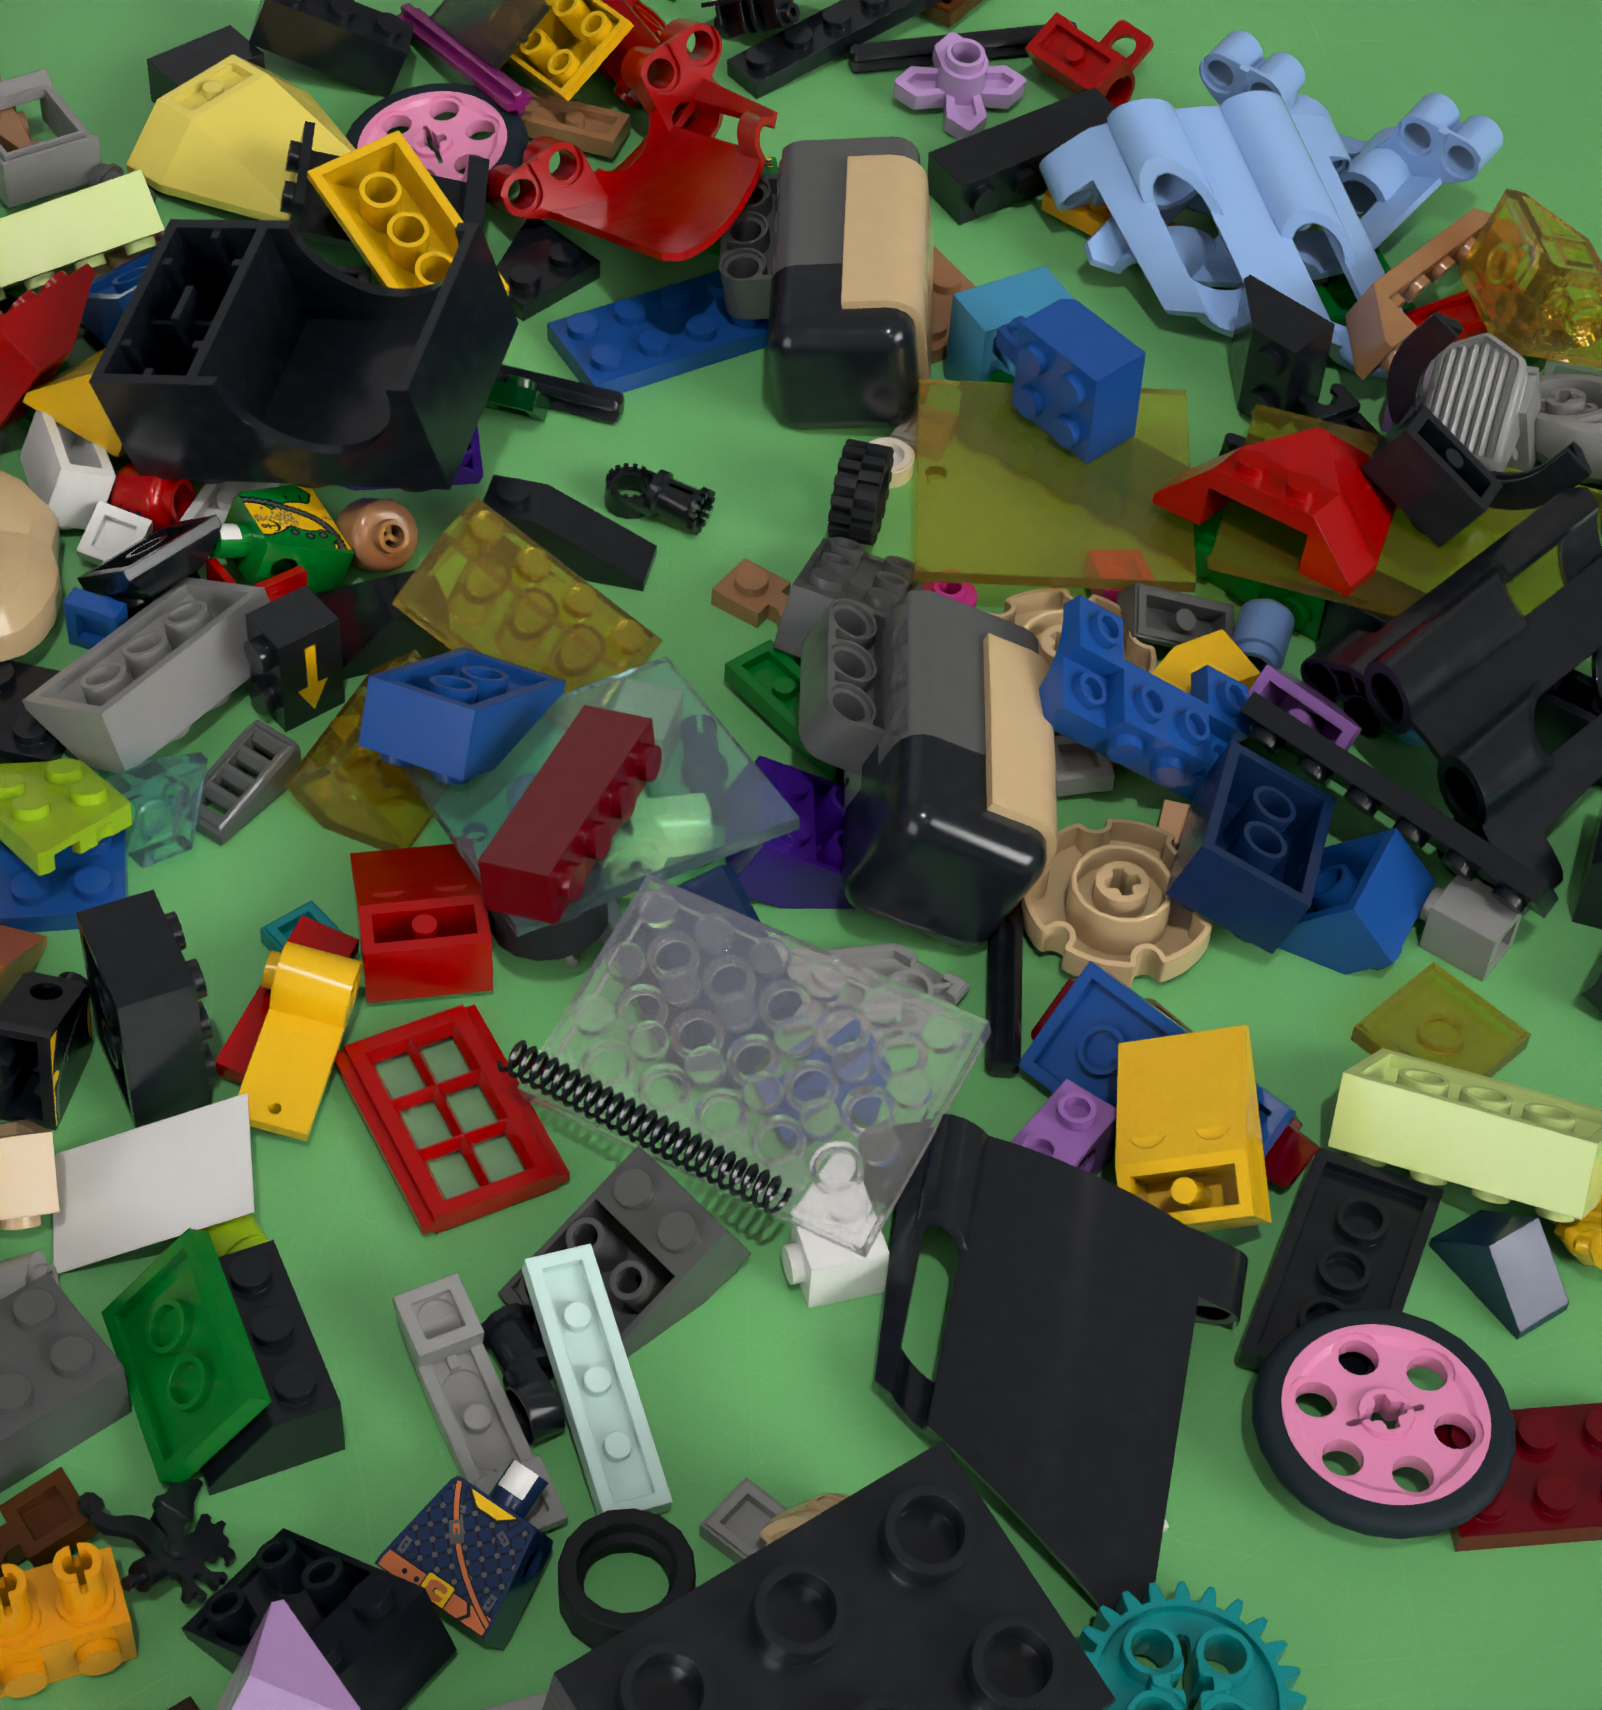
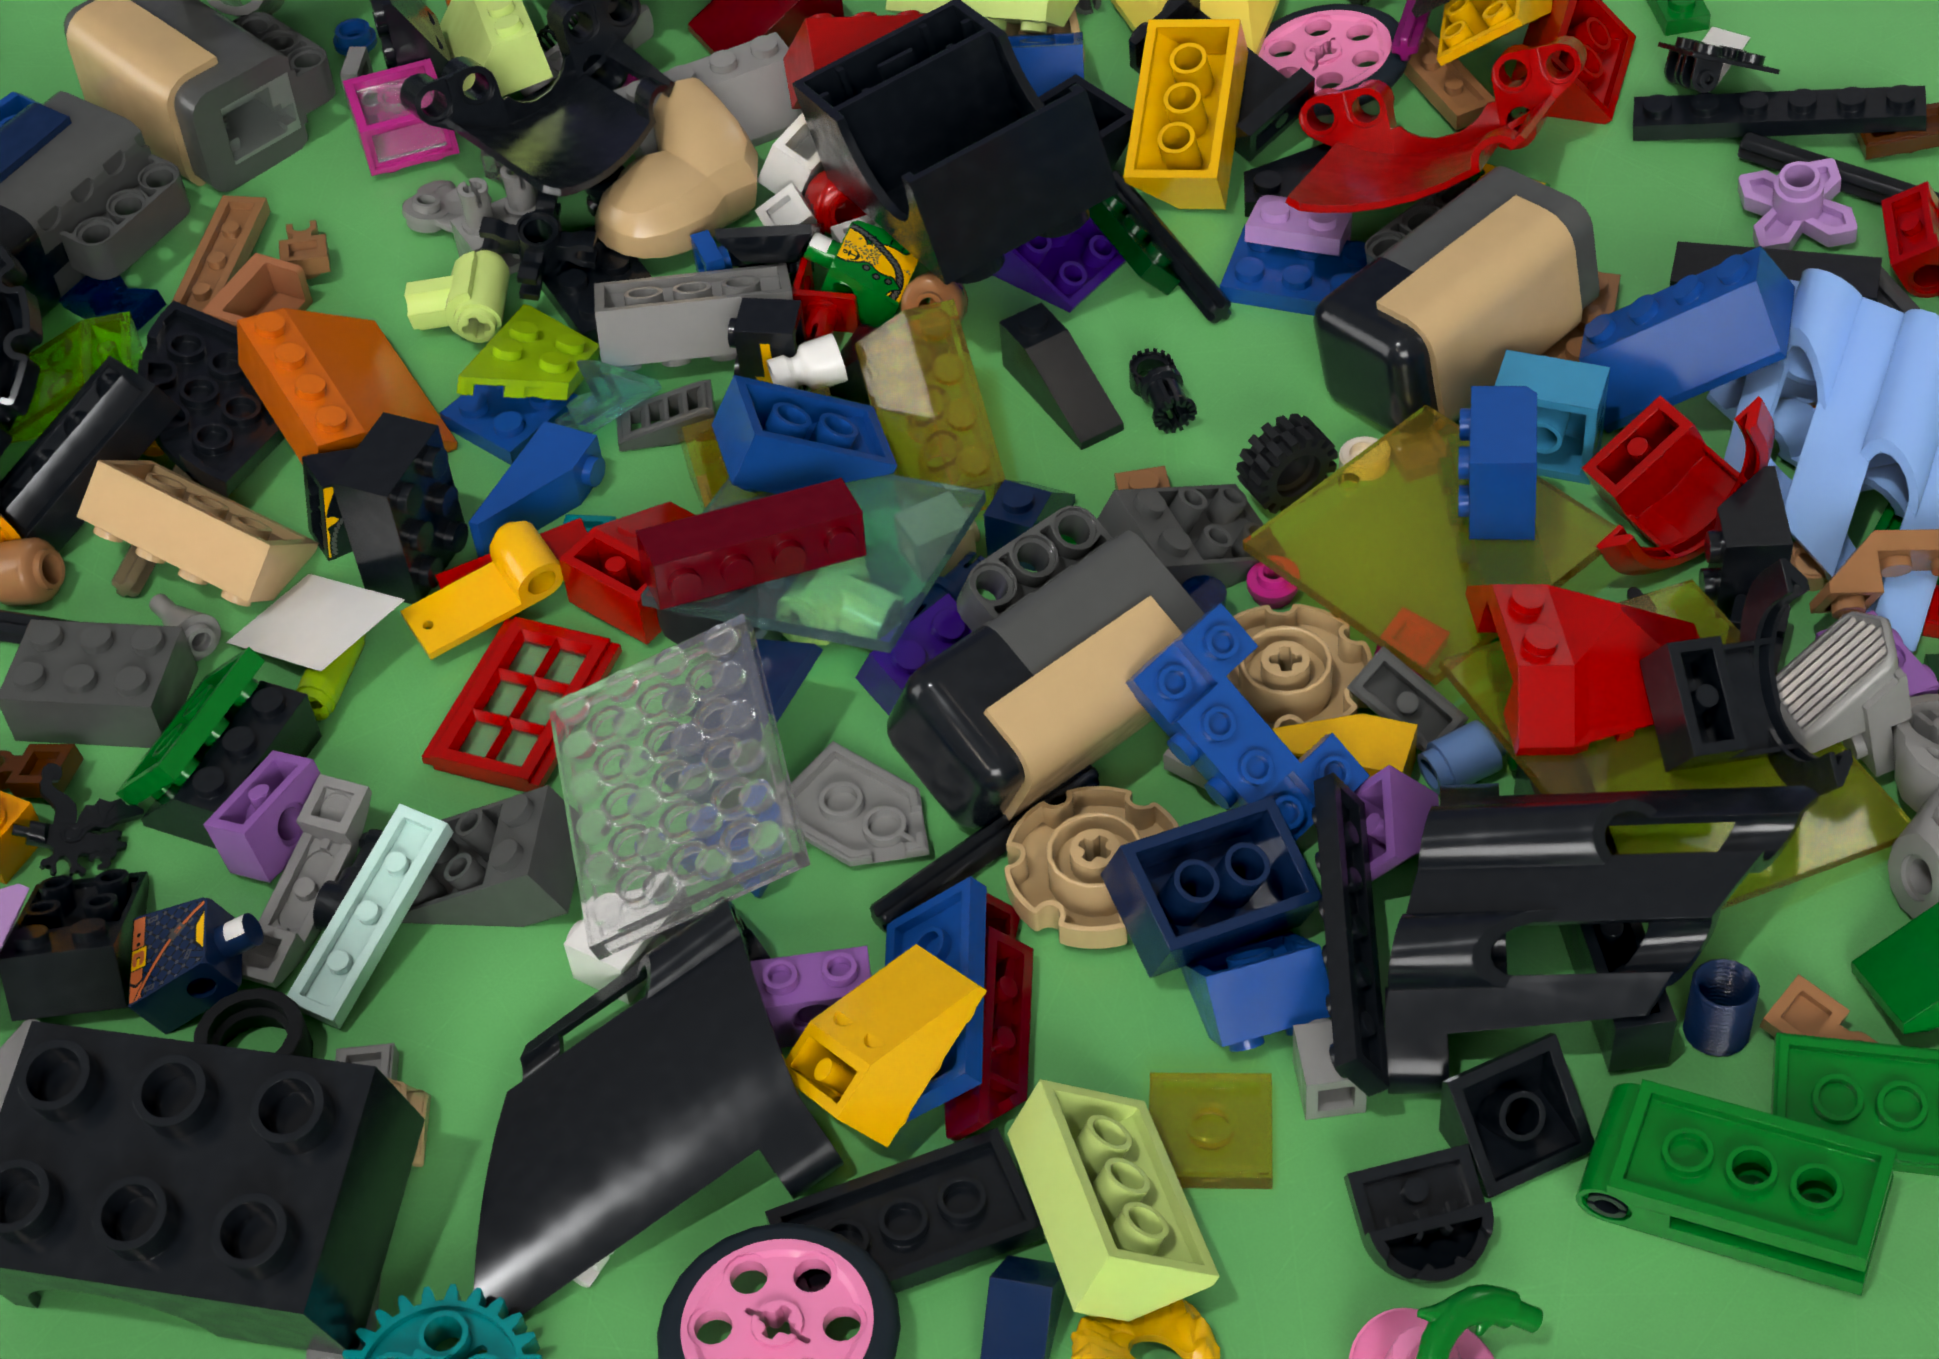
camera: 55 degrees right, 0 degrees up
black piece [497,1040,793,1215] -> none
none -> medium lavender brick [203,750,321,883]
none -> blue slope [468,421,605,558]
none -> white piece [766,333,848,391]
none -> dark blue slope [983,480,1075,571]
none -> lavender slope [1245,195,1353,256]
none -> blue slope [1579,246,1795,433]
none -> red piece [1582,395,1775,576]

